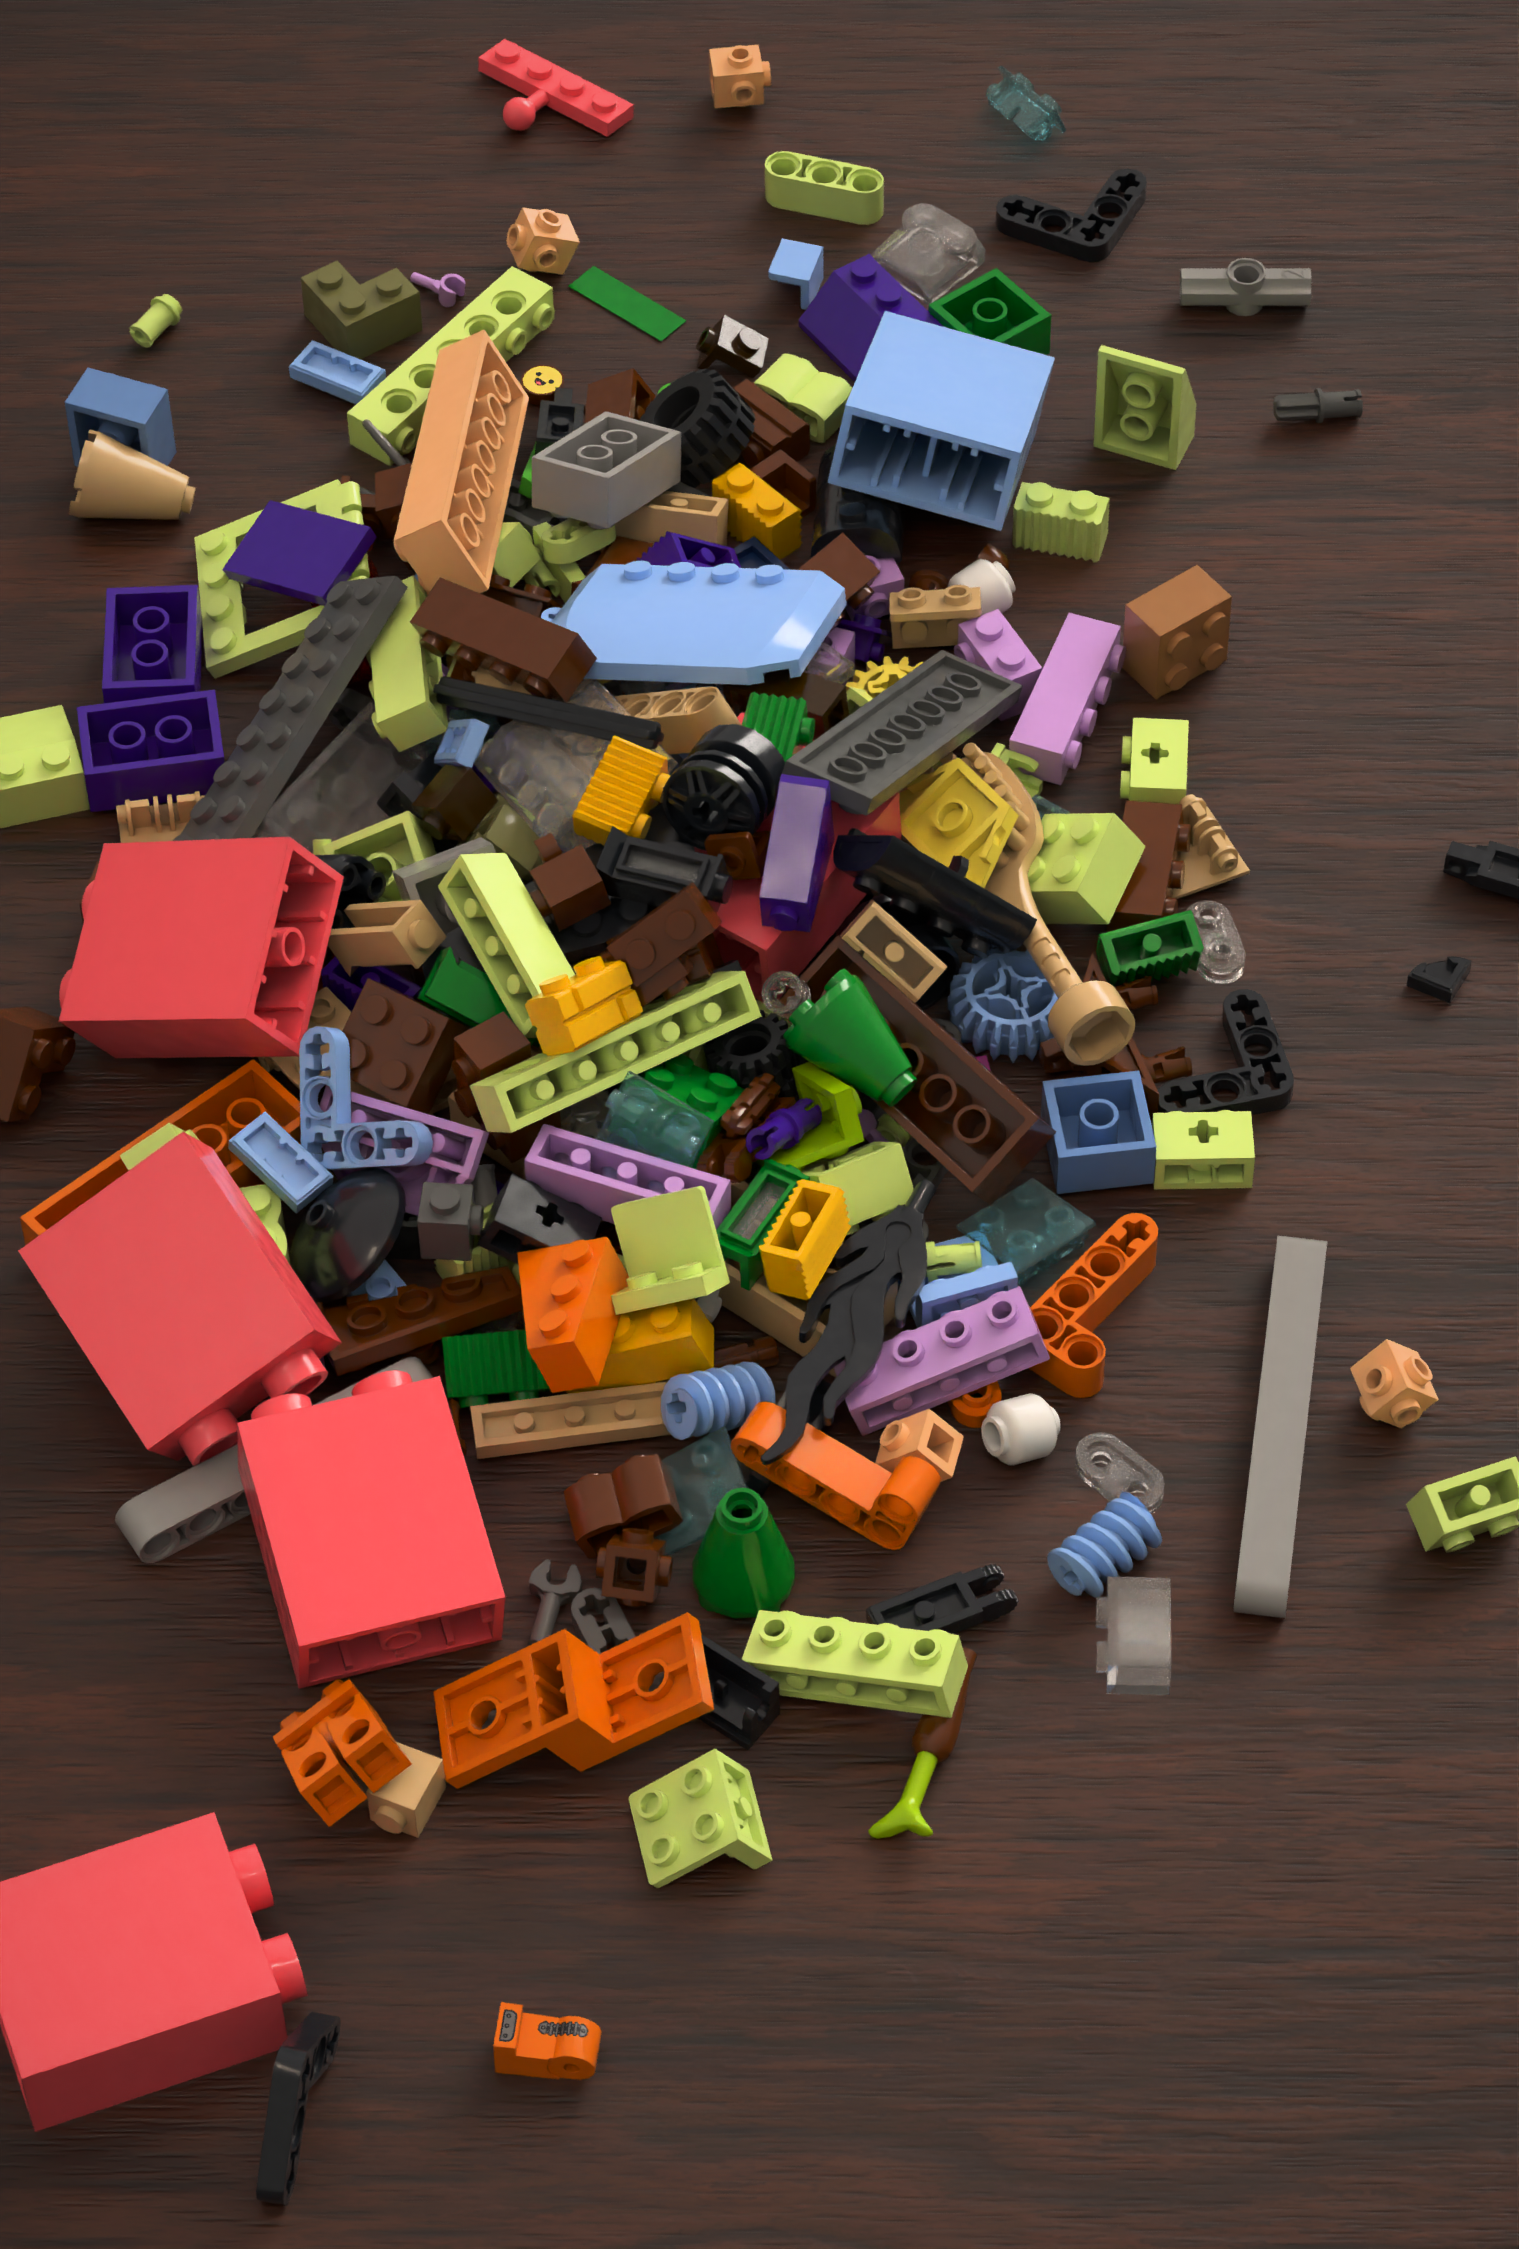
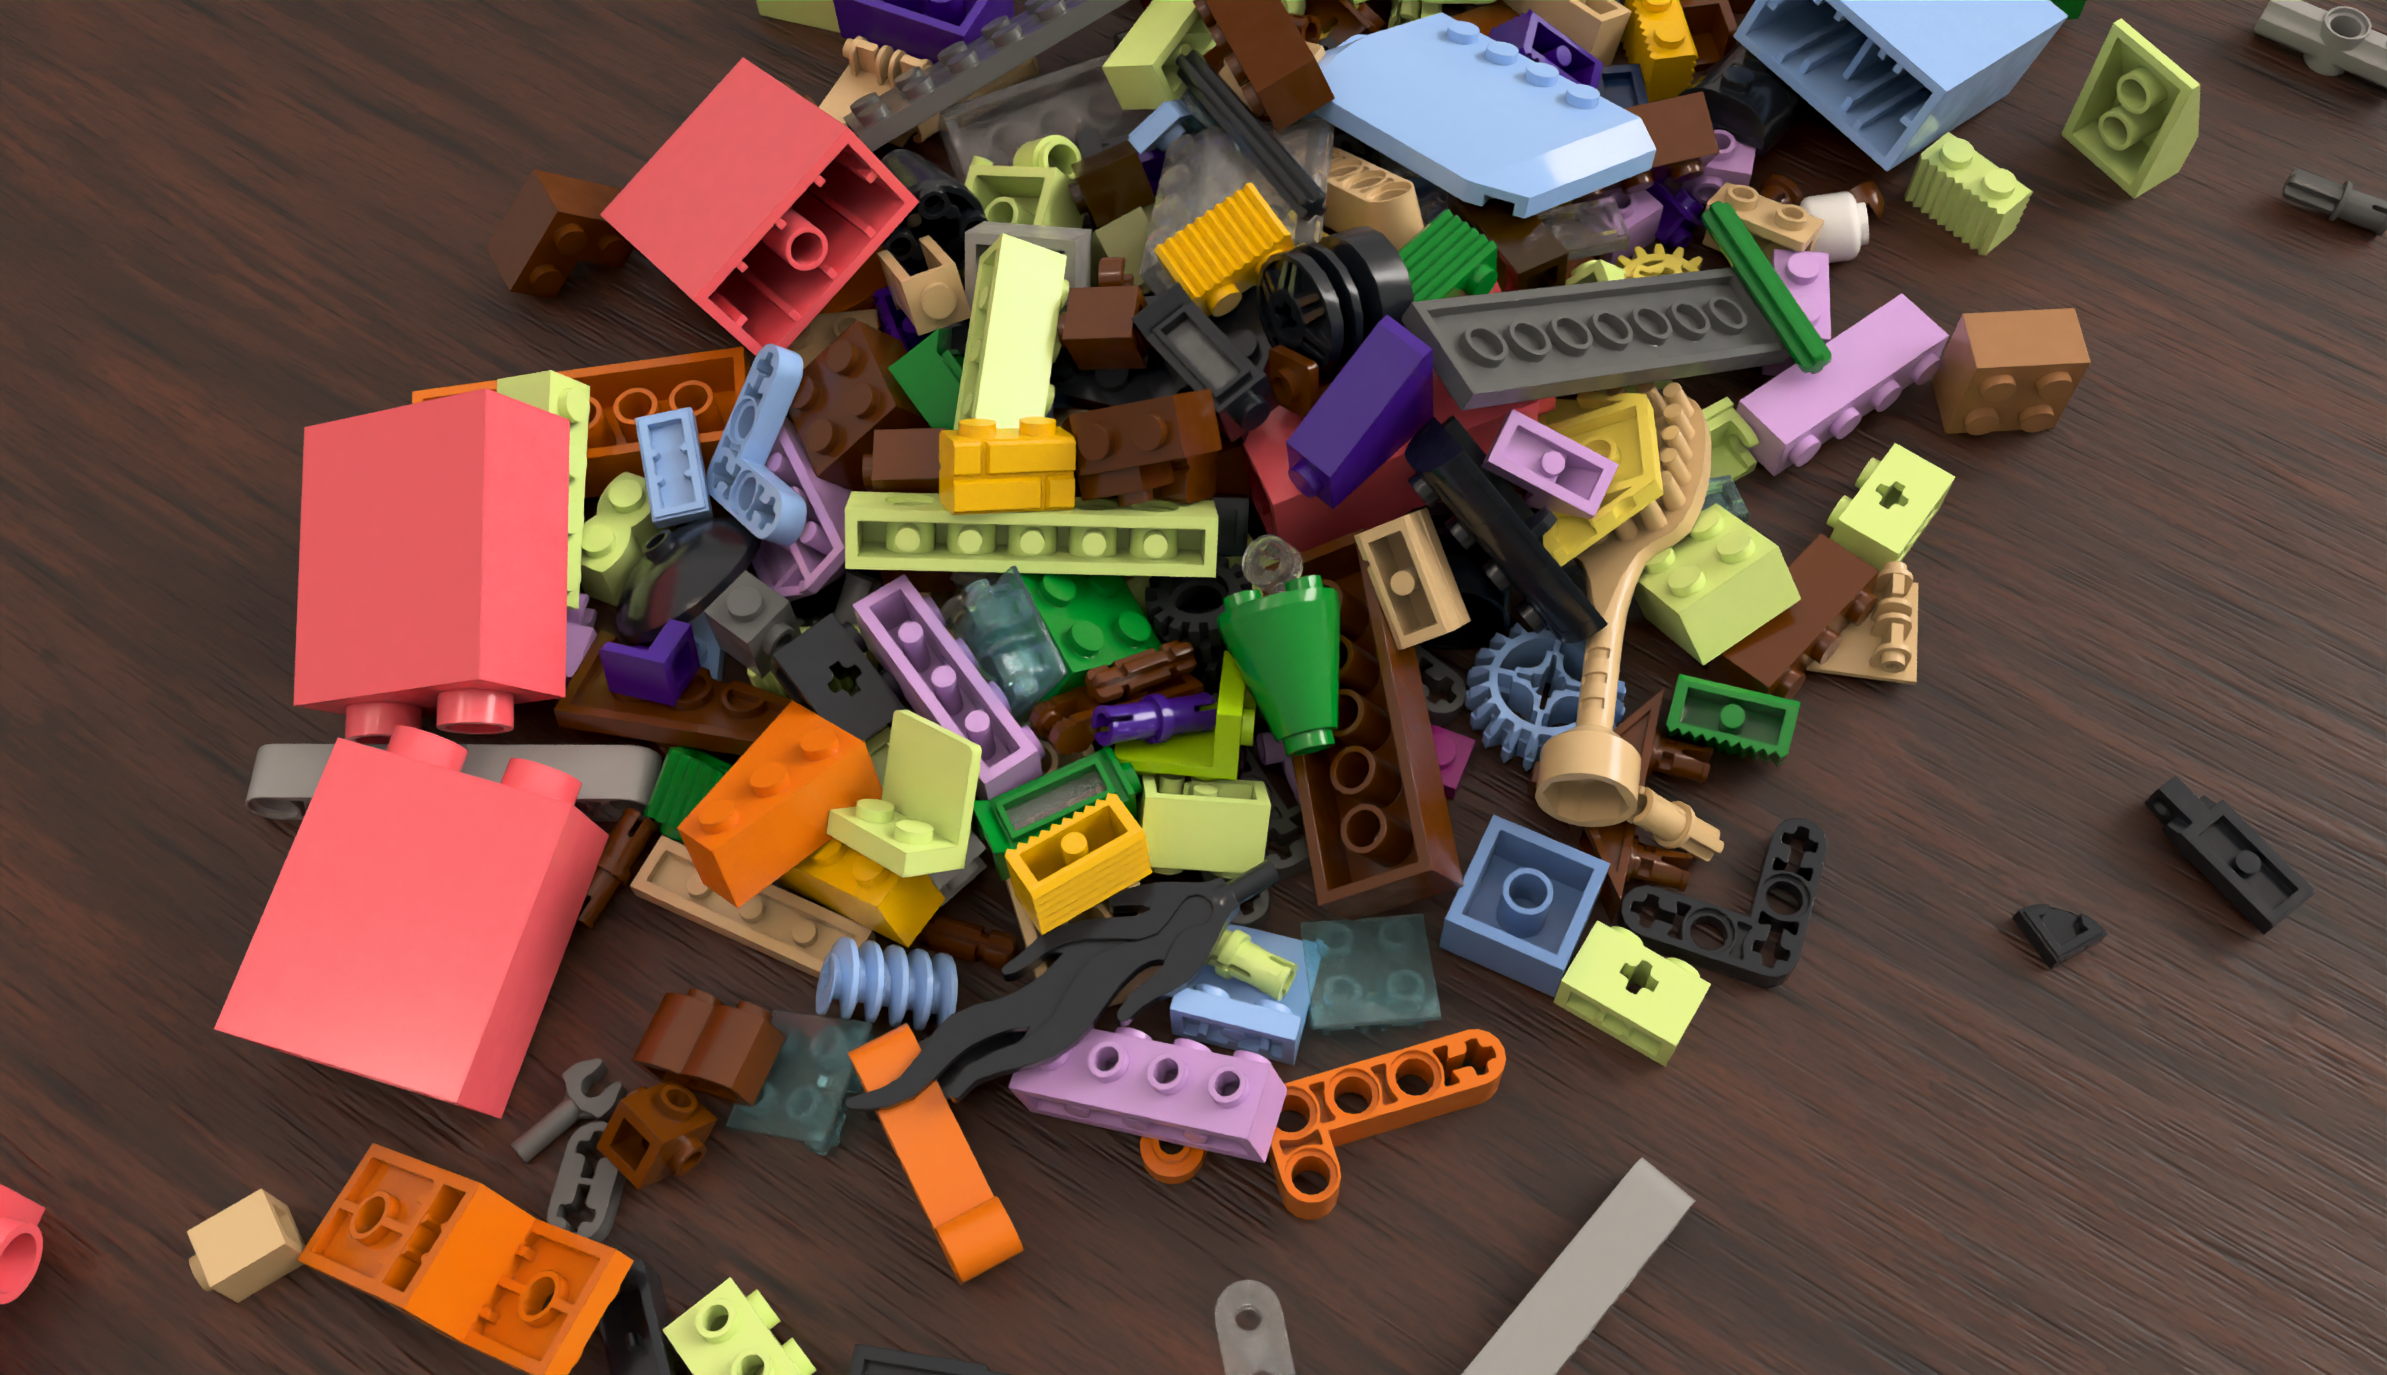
camera: 35 degrees right, 10 degrees up
orange hips [273,1679,412,1827] -> none
green cone [692,1488,795,1618] -> none
light nougat brick [875,1409,964,1482] -> none
white head [981,1393,1061,1465] -> none
clear plate [1186,900,1246,984] -> none
none -> dark purple panel [599,619,701,706]
none -> yellowish green brick [1013,135,1082,182]
none -> lavender slope [1481,409,1619,519]
none -> tan axle [1626,786,1724,862]
none -> green axle [1701,201,1832,374]

